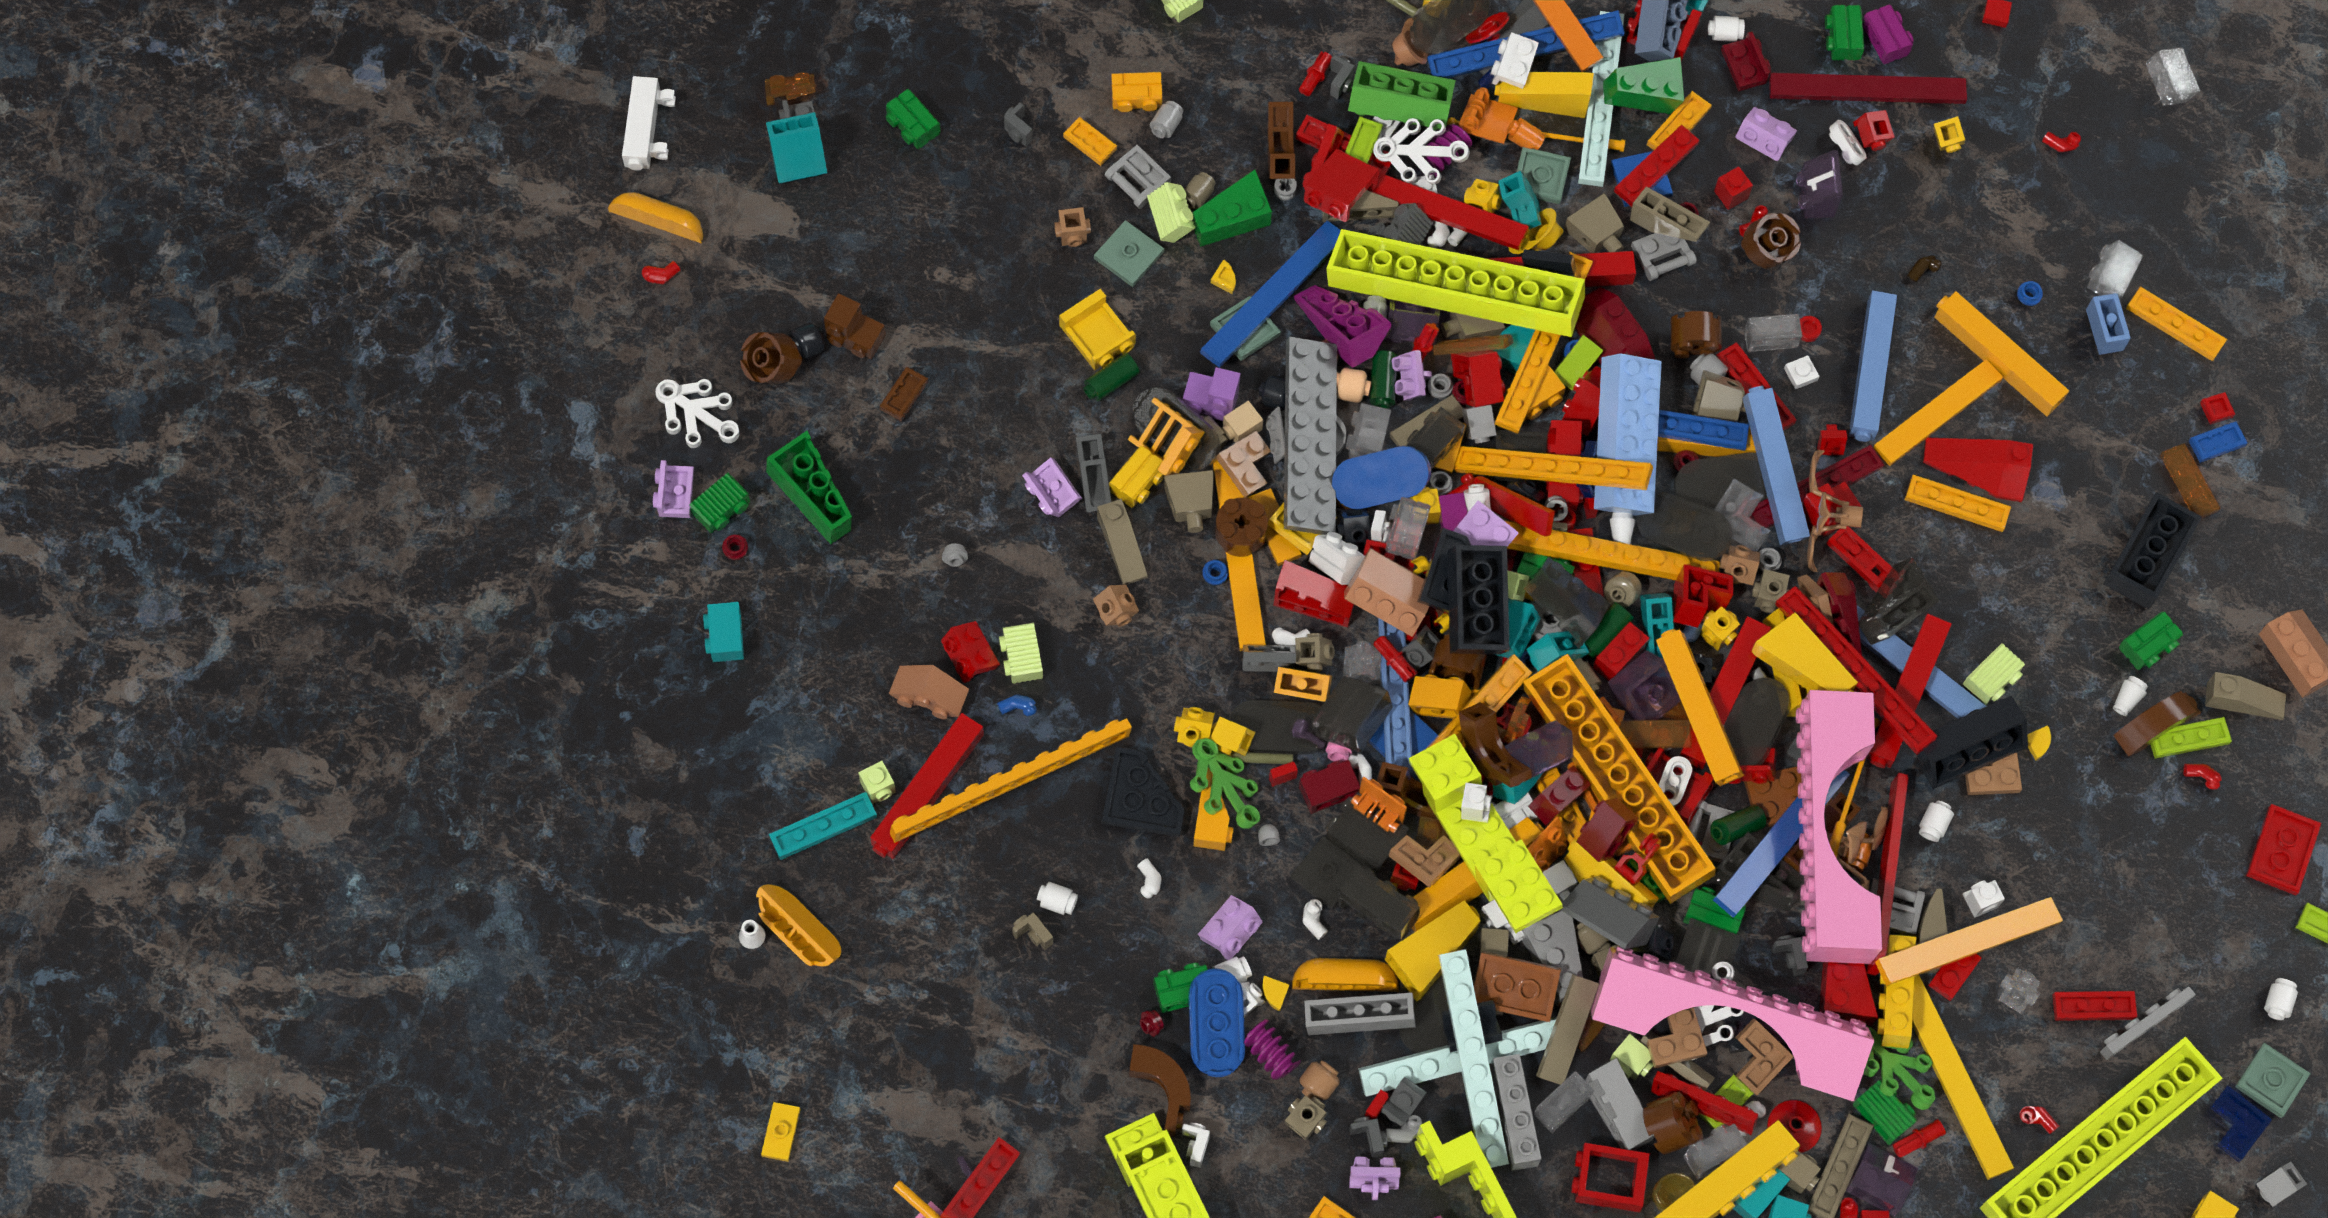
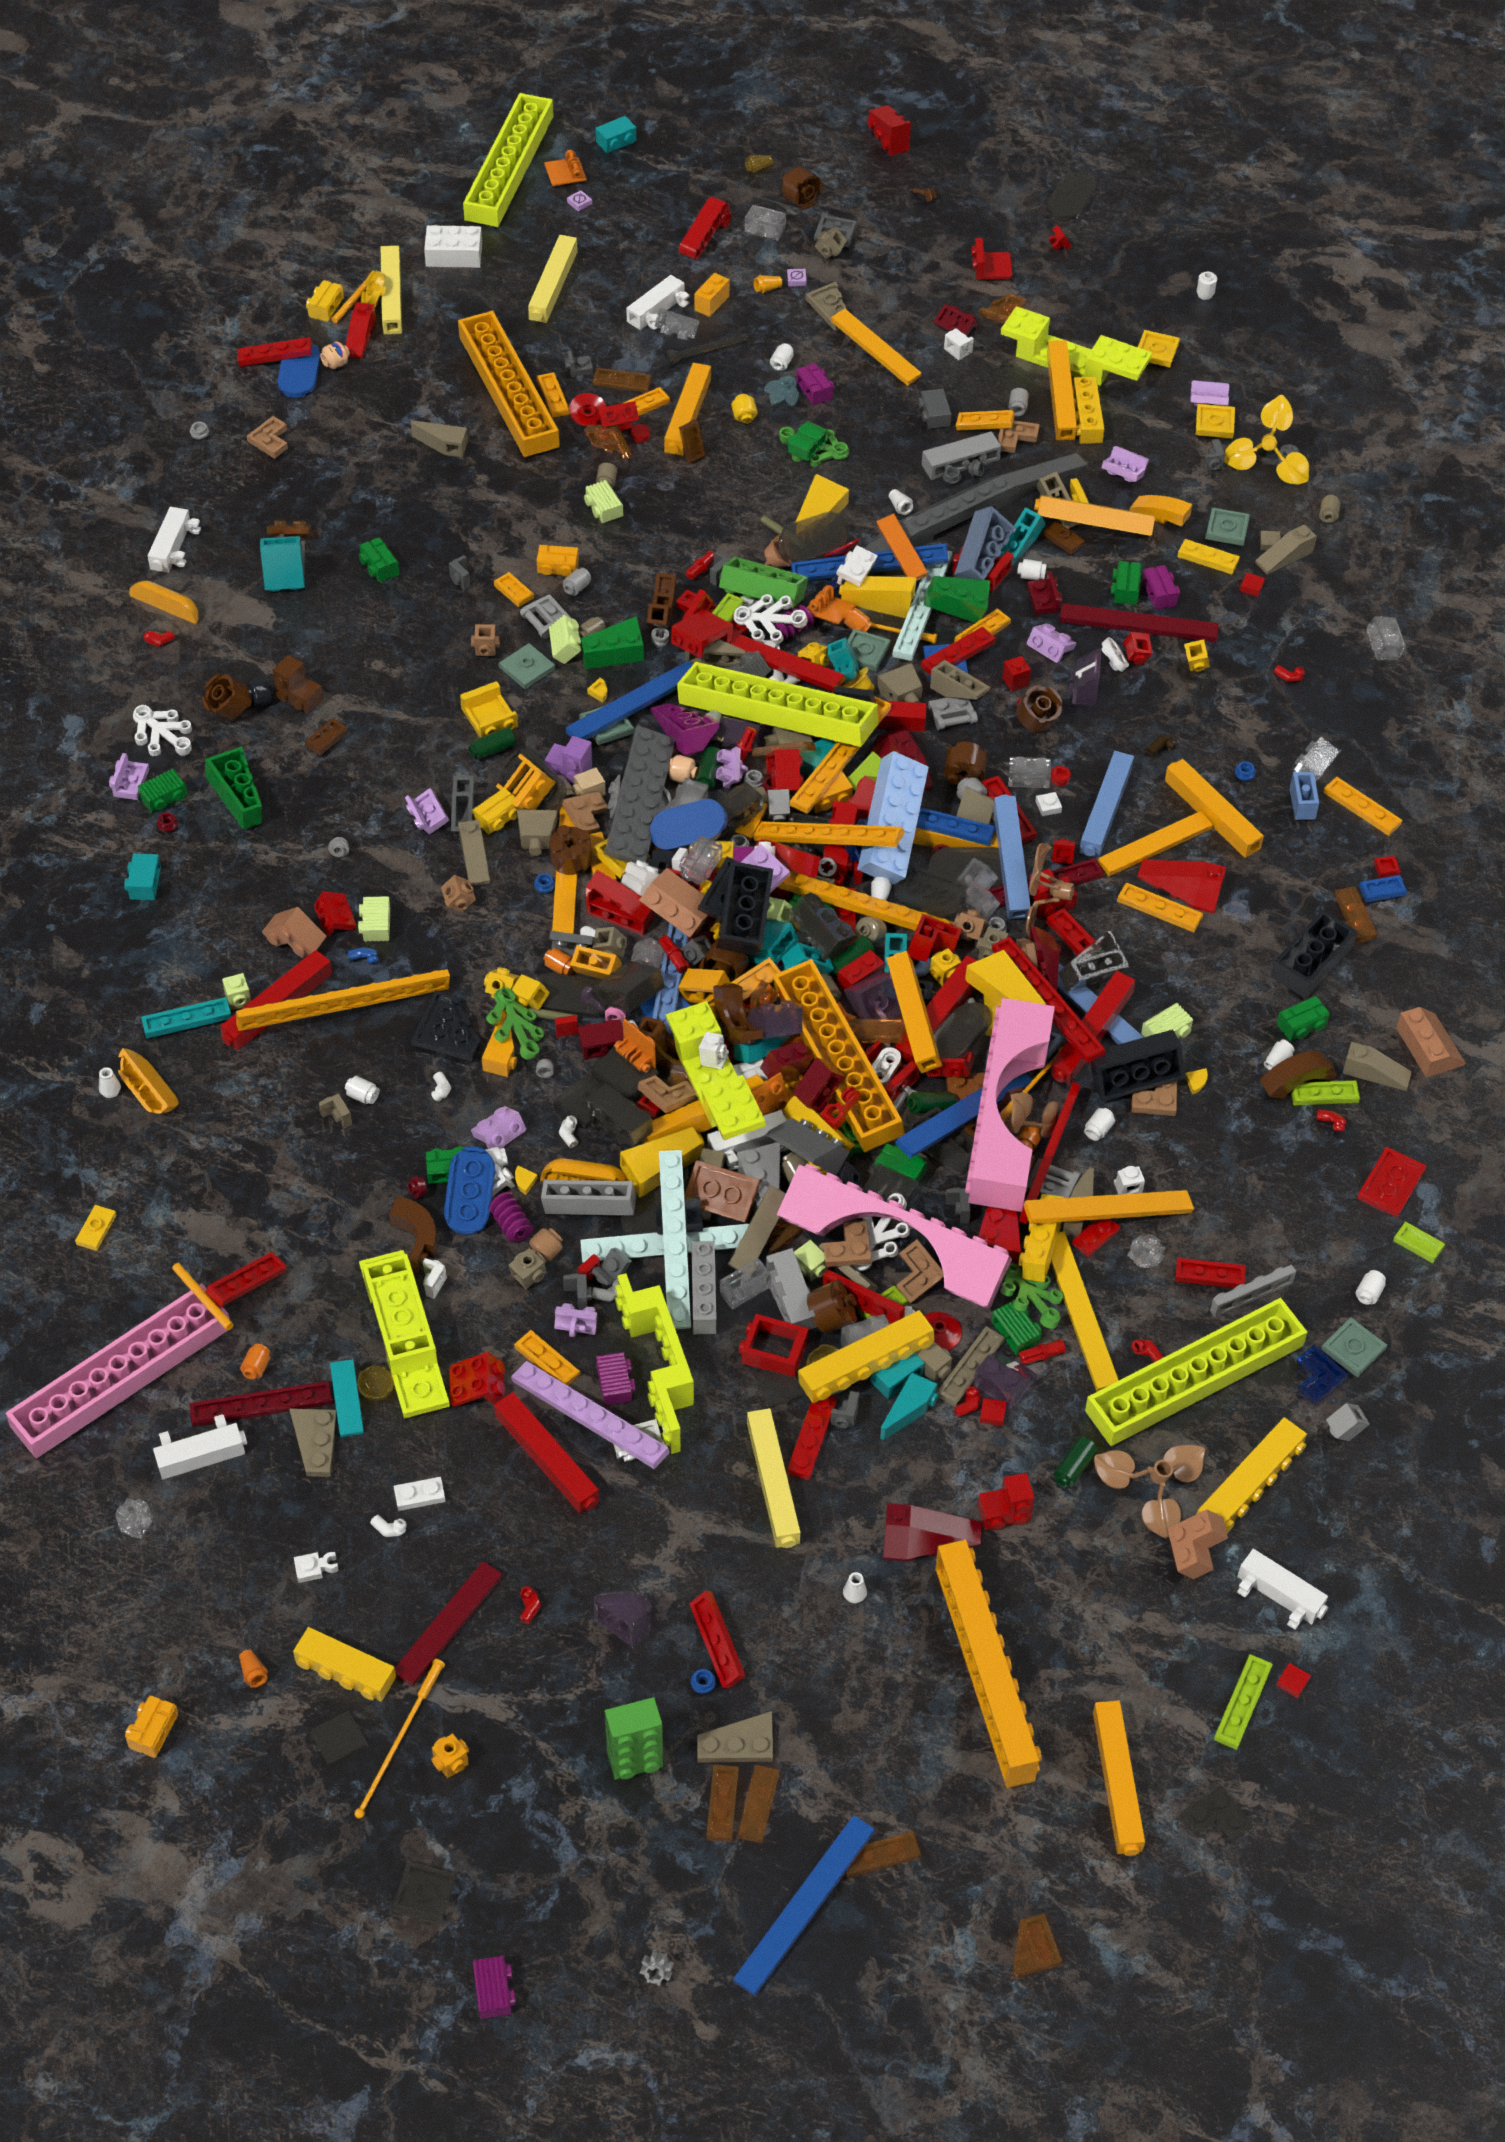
camera: 10 degrees right, 15 degrees down
none -> orange brick [543,947,574,976]

